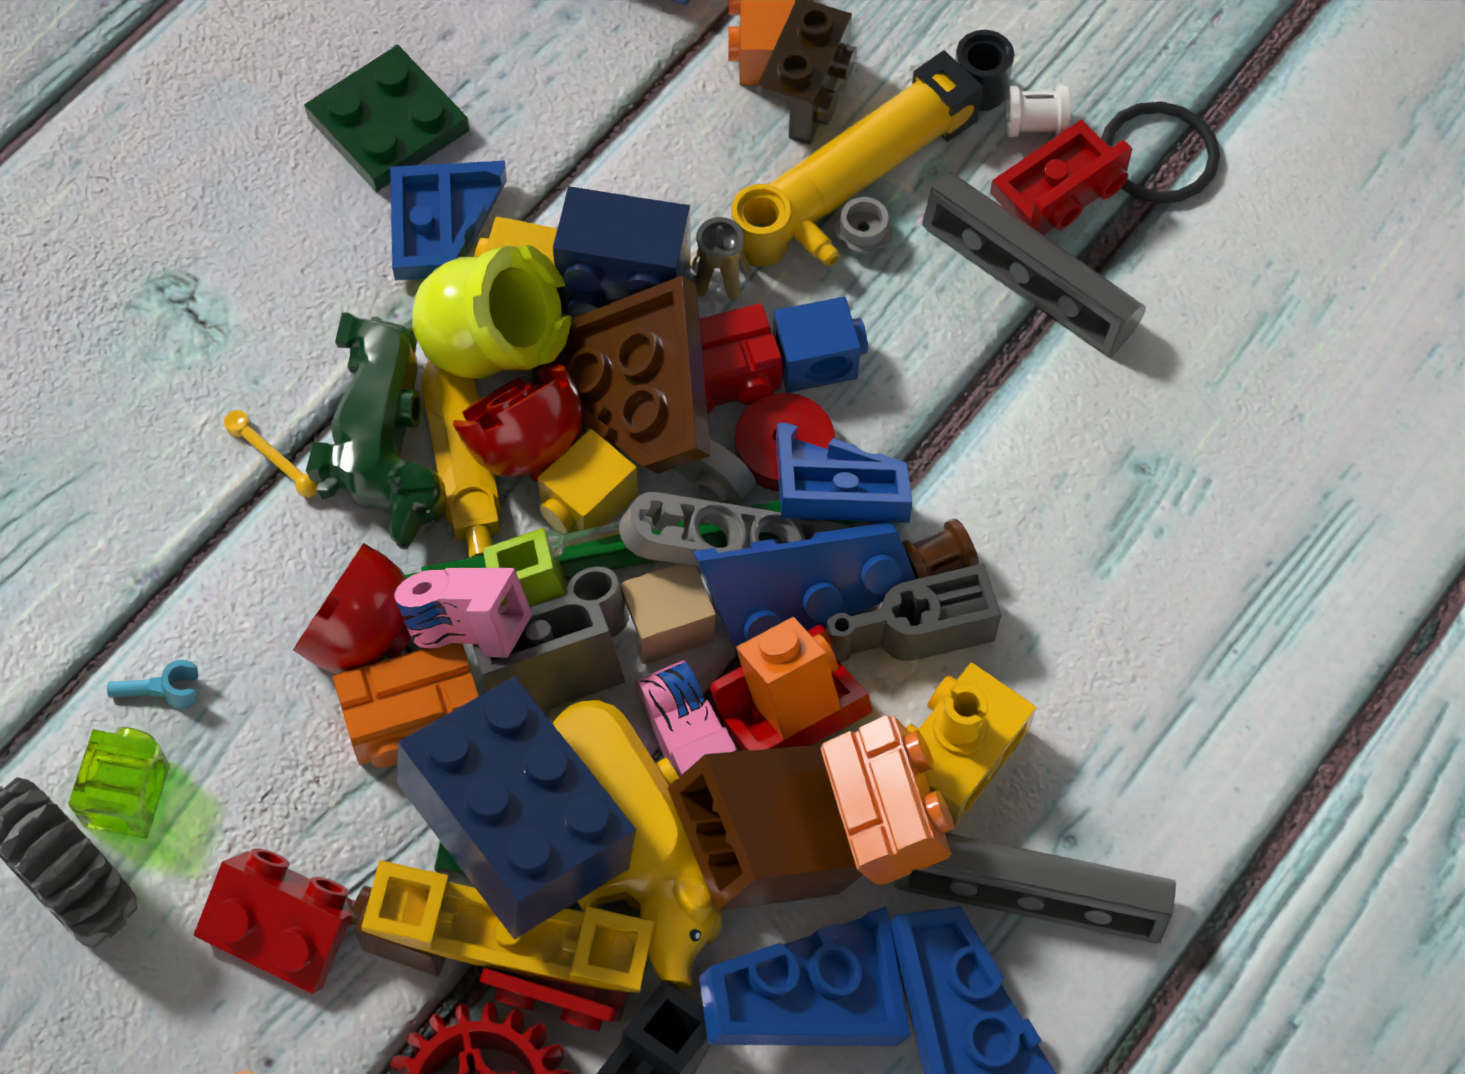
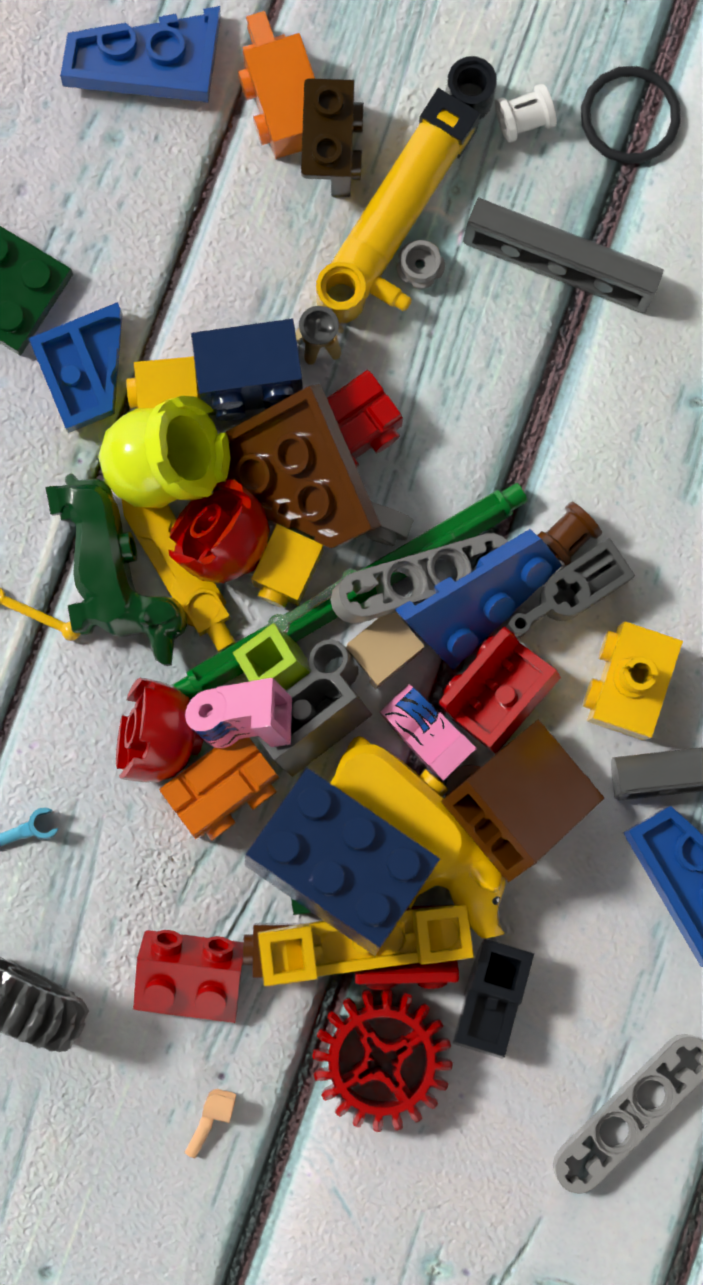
camera: 20 degrees left, 20 degrees up
clear neon green brick [68,727,171,839] -> none
blue wing [699,906,910,1046] -> none
red piece [735,393,835,492] -> none
orange brick [736,616,841,740] -> none
blue brick [773,296,868,393] -> none
blue wing [776,423,913,524] -> none
orange brick [820,716,954,885] -> none
red bracket [990,119,1133,235] -> none

